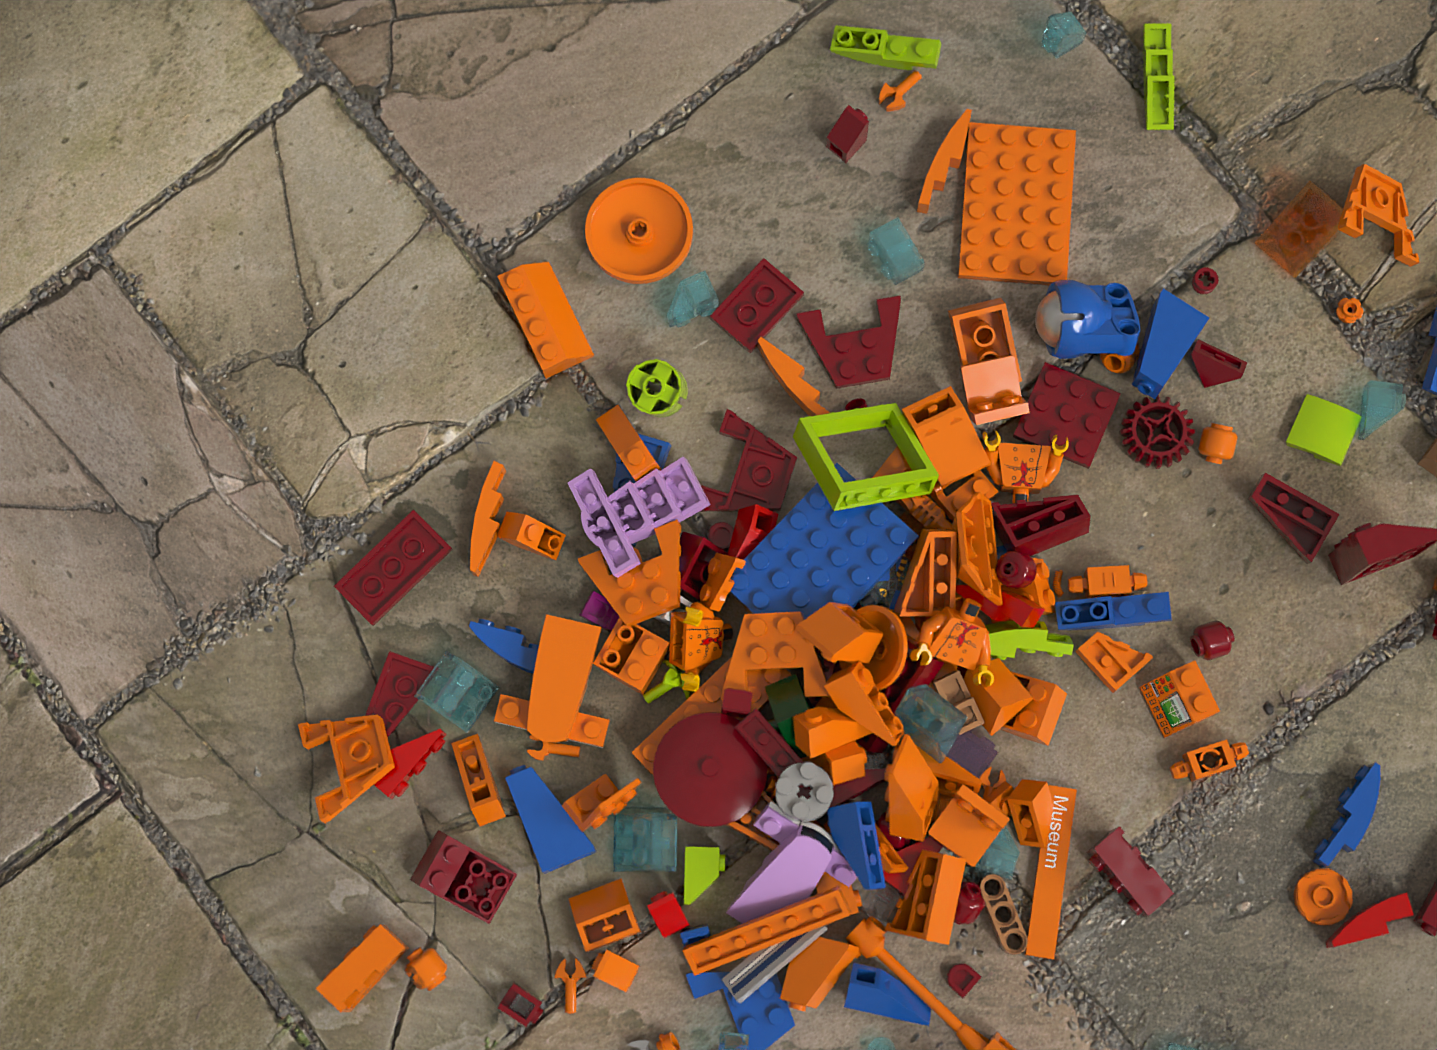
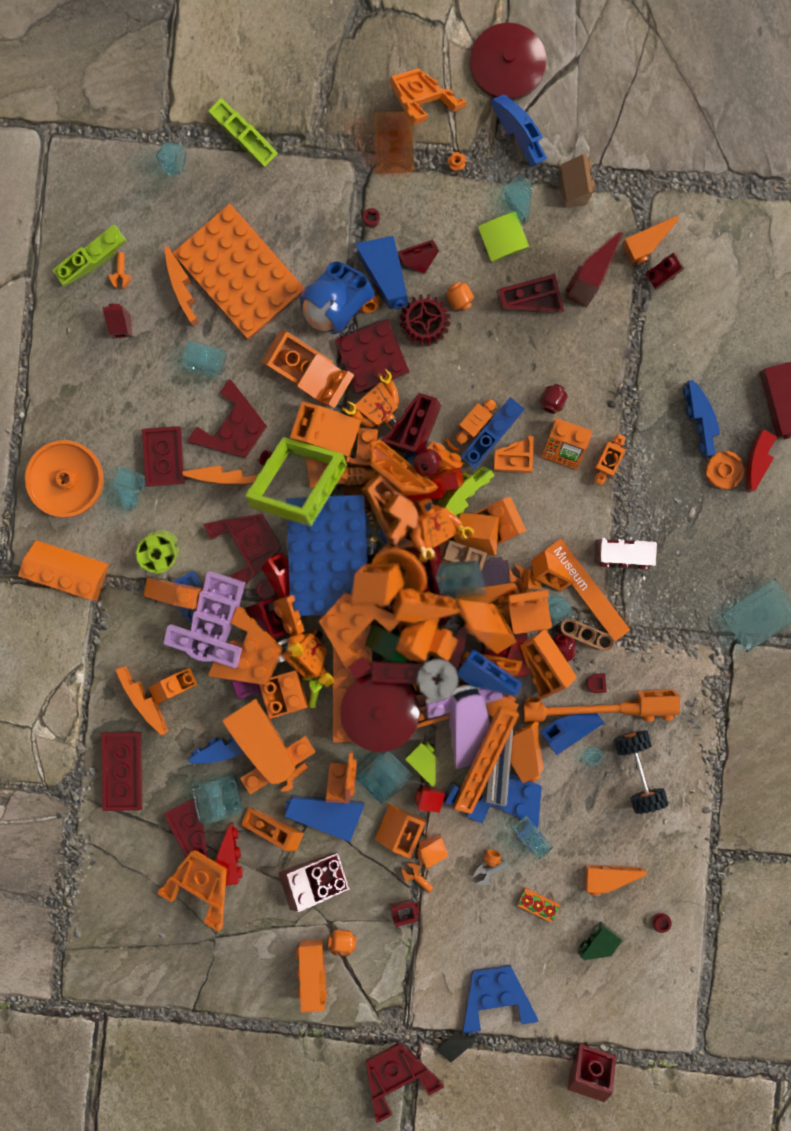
camera: 55 degrees left, 10 degrees up
none -> orange brick [383,494,417,541]

